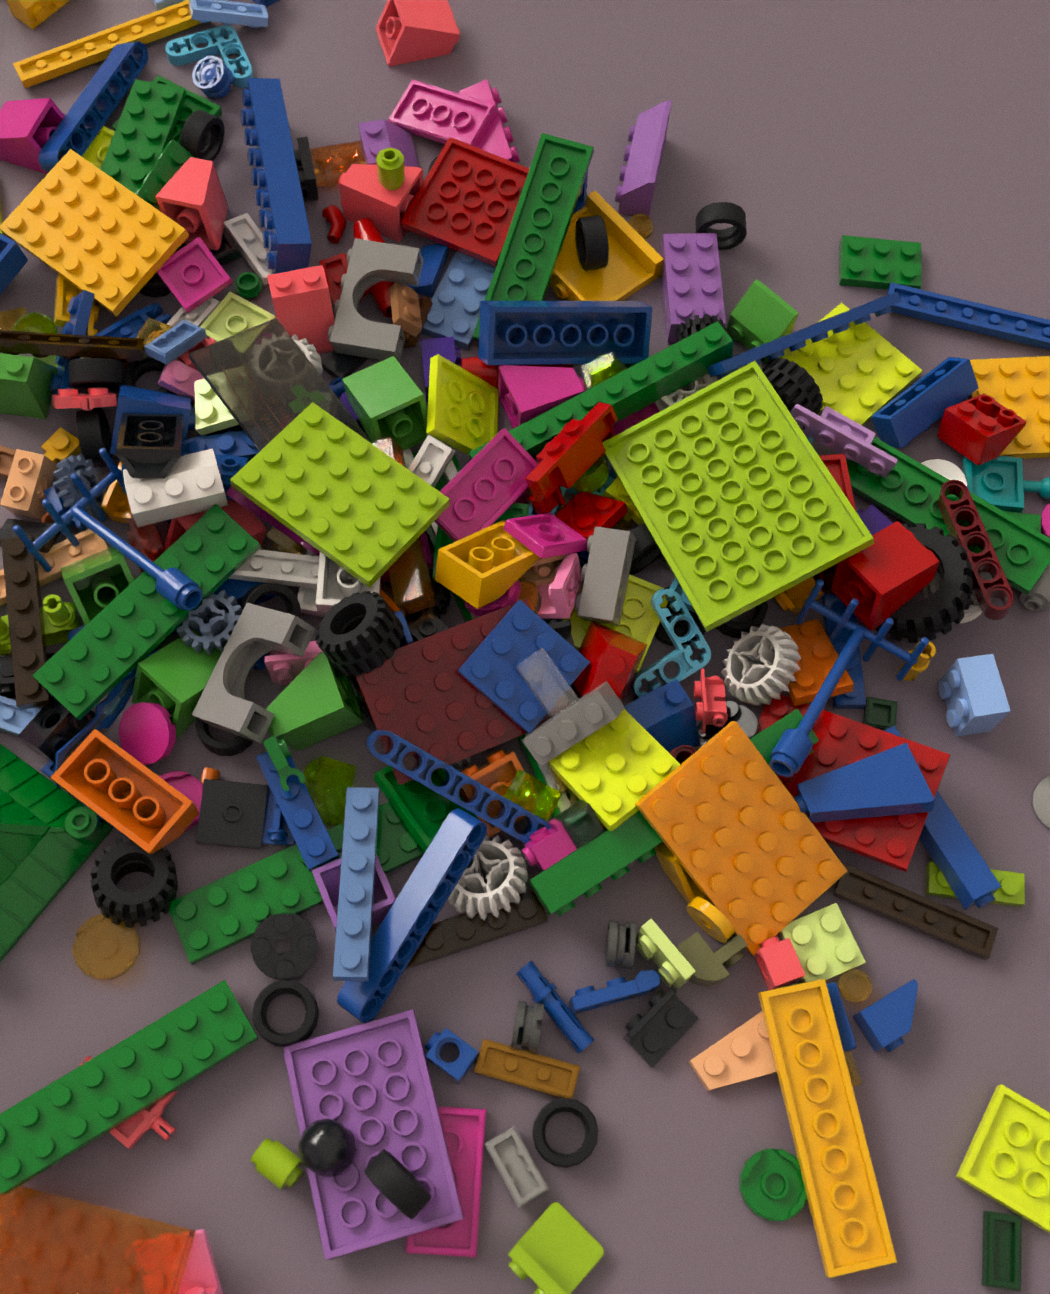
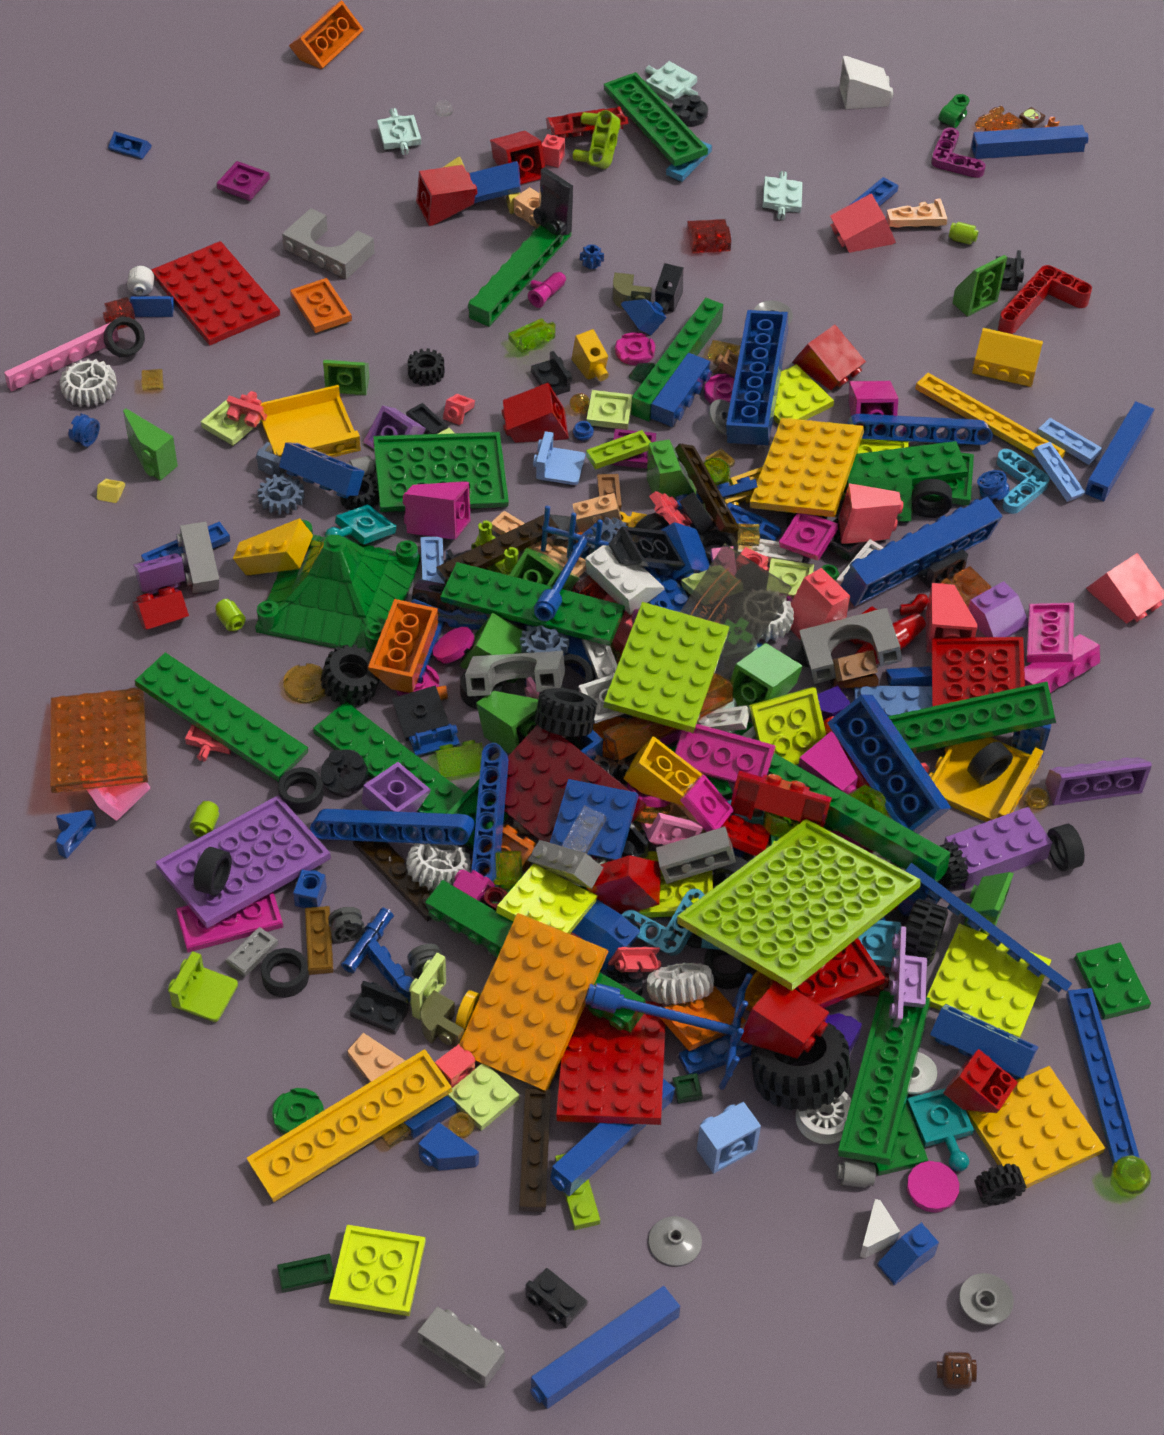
camera: 70 degrees right, 15 degrees down
medium blue plate [144,320,207,365] -> none
blue plate [256,751,339,872] -> none
green plate [262,736,305,792] -> none
black hair [298,1118,356,1177] -> none
medium blue plate [333,787,380,981] -> none
lime brick [376,148,405,190] -> none
clear green slope [555,800,604,849] -> none
blue slope [794,742,935,823] -> none
yellow pin [898,641,936,681] -> none
dark red beam [938,480,1014,620] -> none

